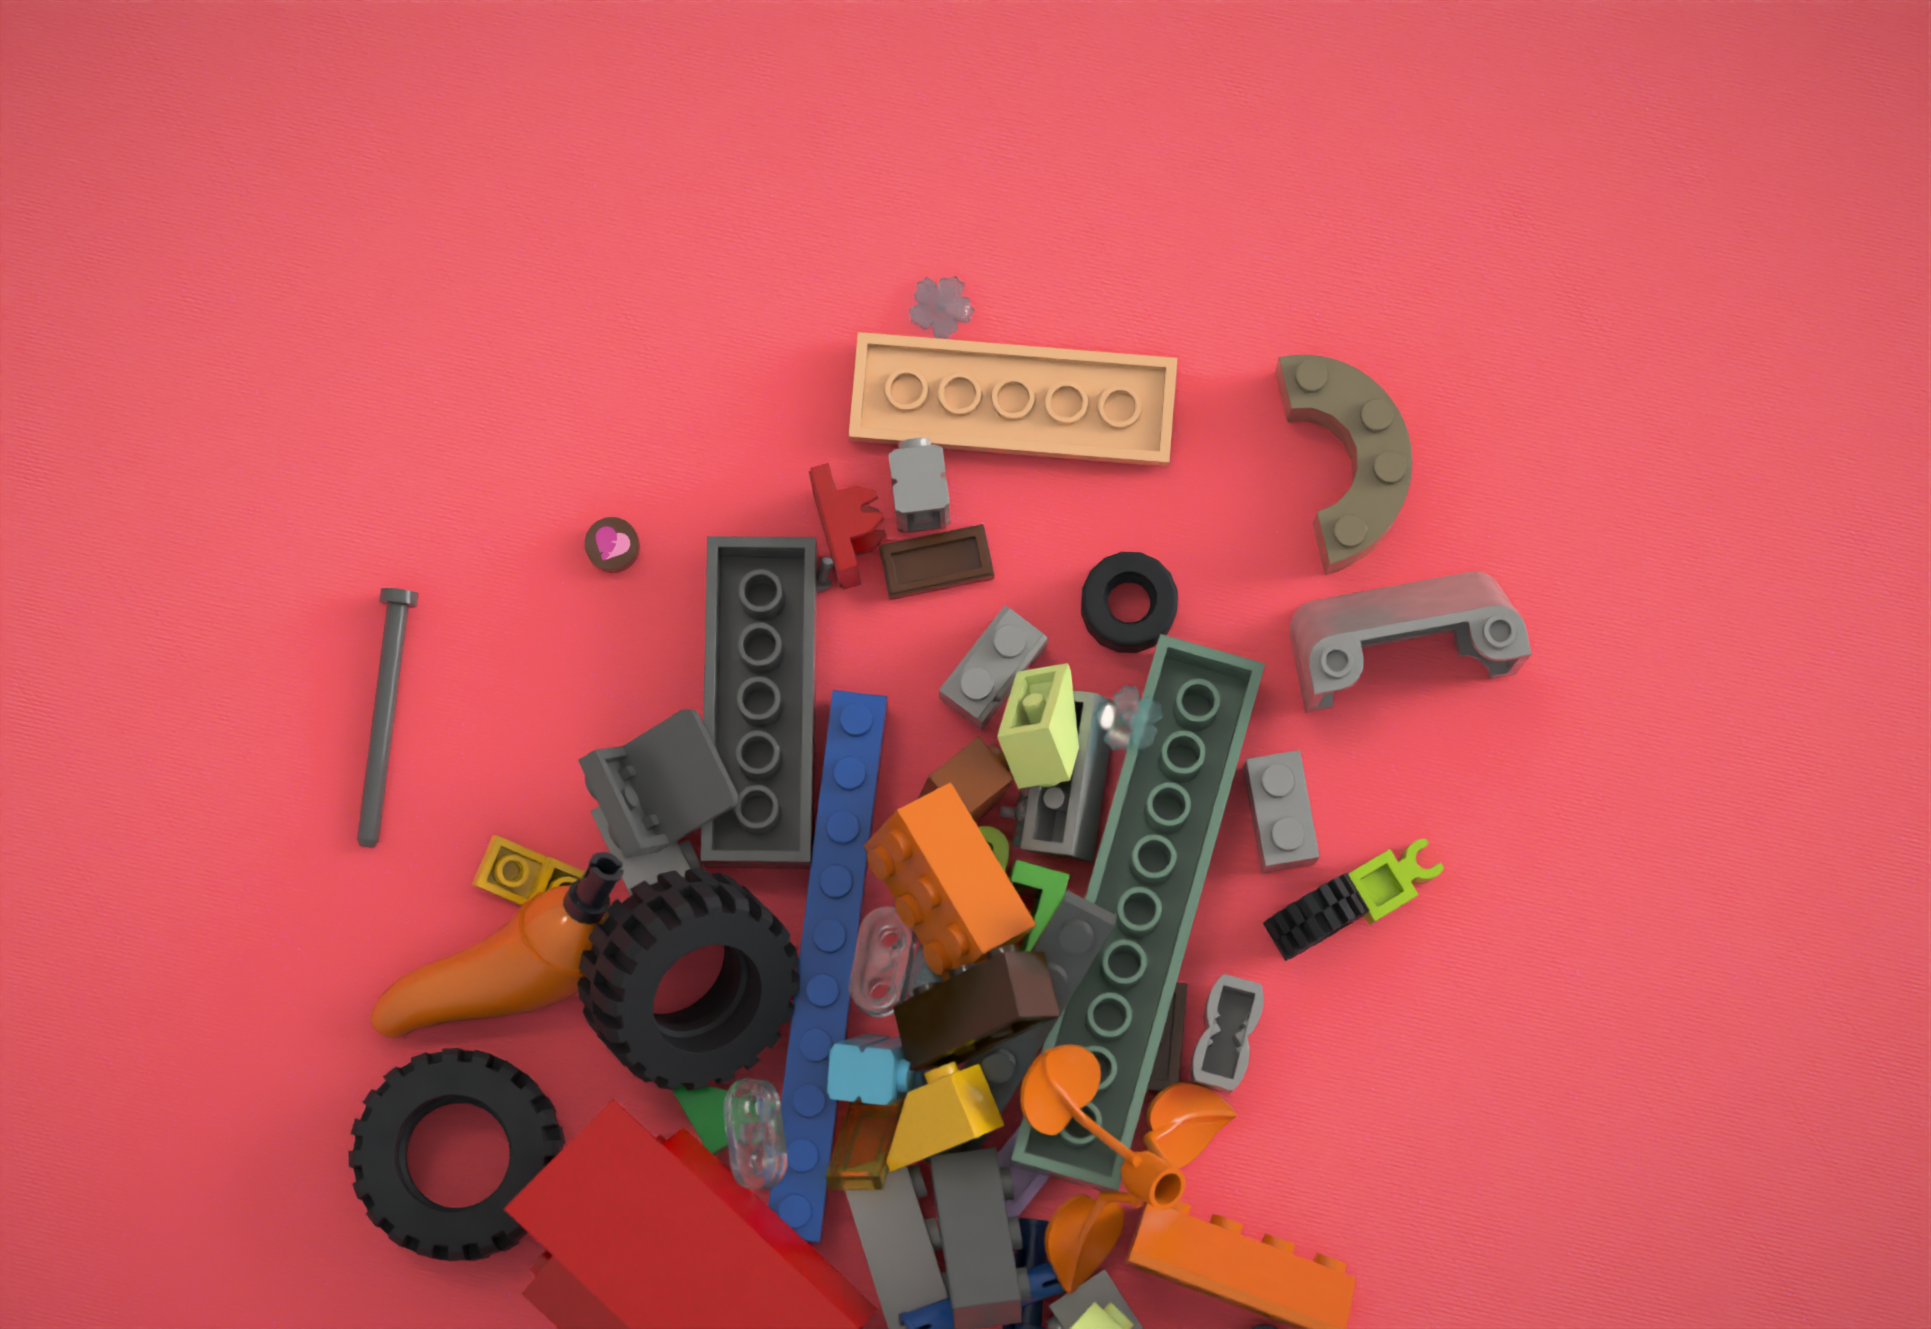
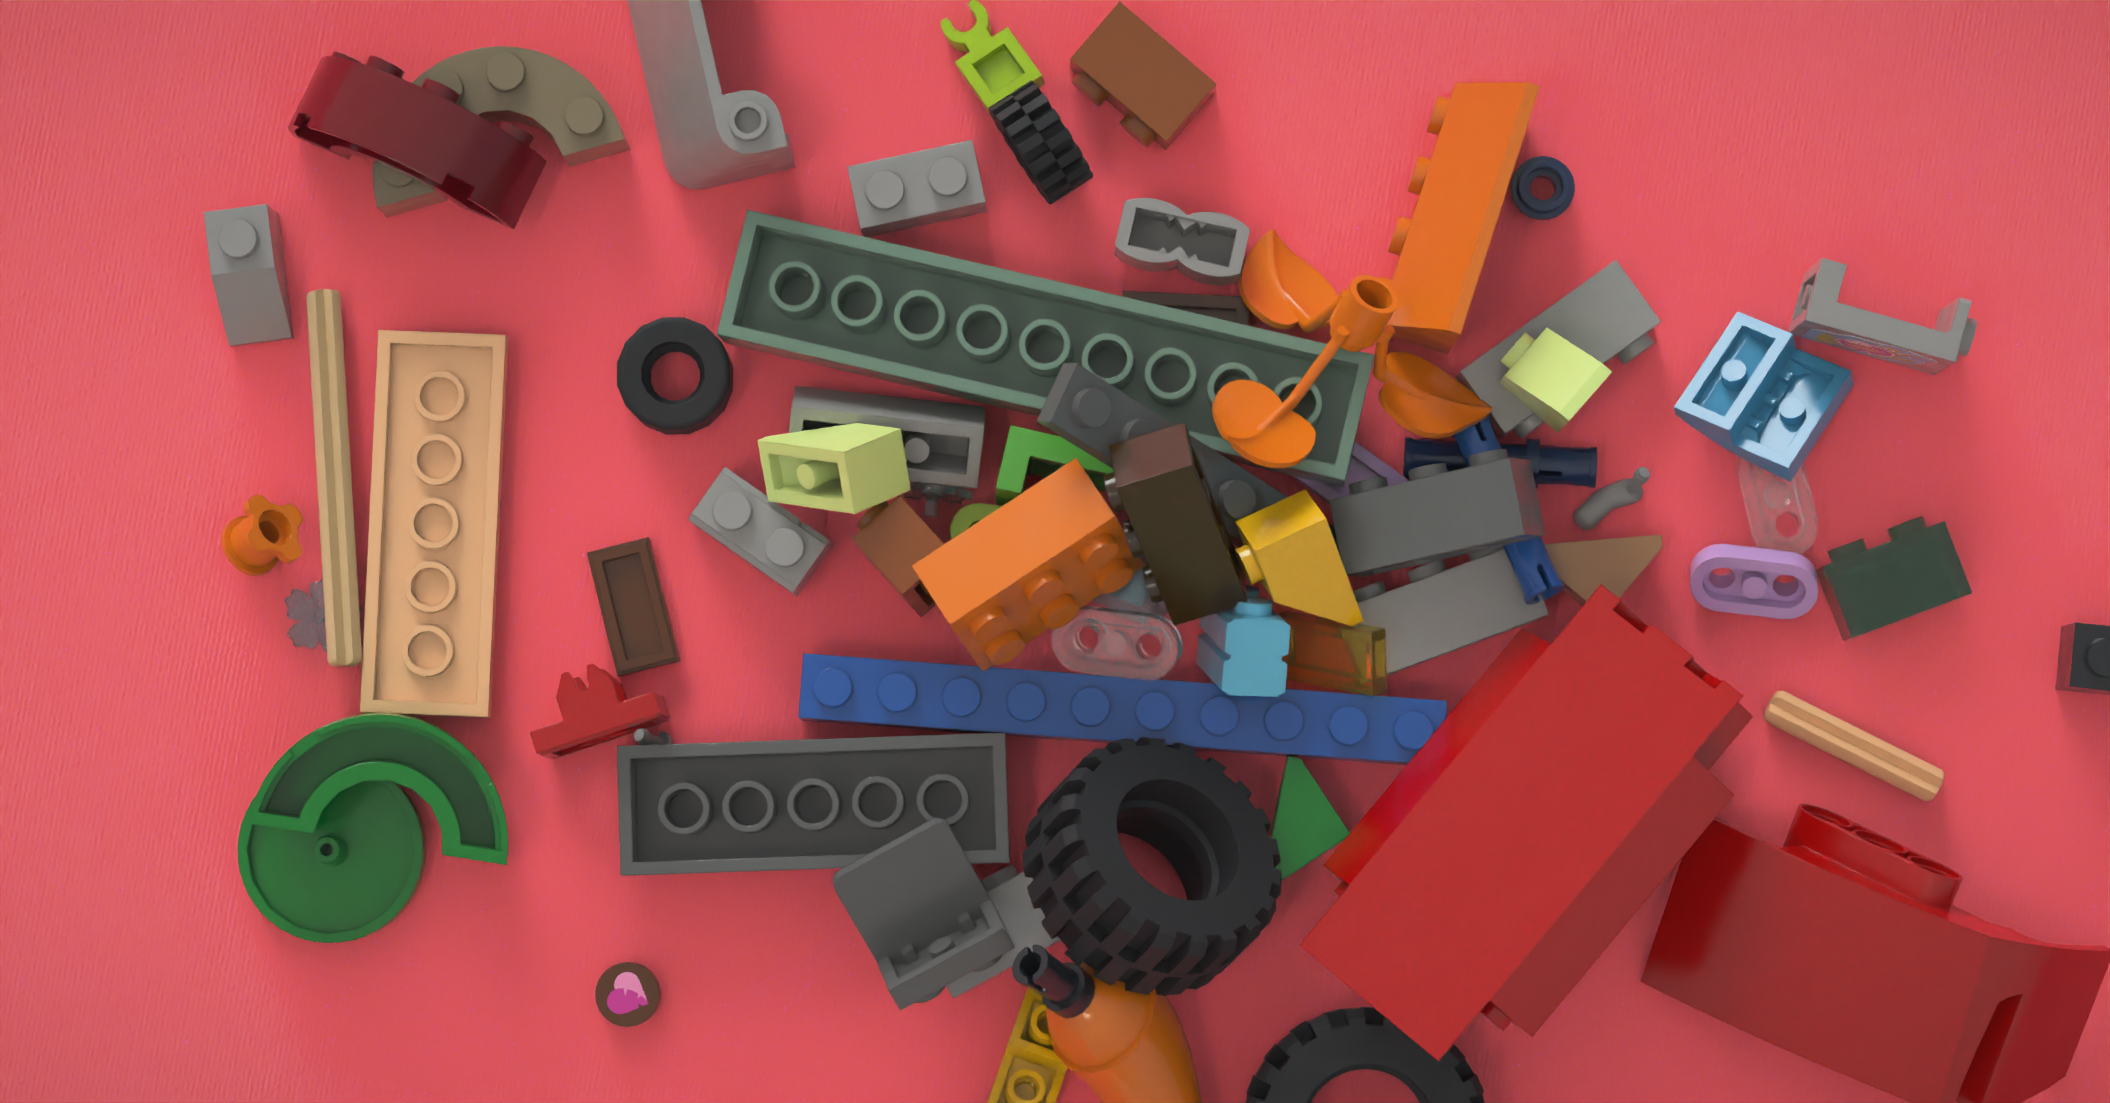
camera: 90 degrees left, 5 degrees up
clear plate [724,1078,787,1190] -> none
light grey brick [888,438,951,533] -> none
clear light blue plant [1095,685,1163,750] -> none
none -> light grey slope [203,204,294,347]
none -> orange brick [221,494,303,576]
none -> green piece [237,780,426,943]
none -> green brick [248,713,508,865]
none -> dark red brick [288,51,547,229]
none -> tan axle [306,289,362,667]
none -> dark orange brick [1070,1,1217,150]

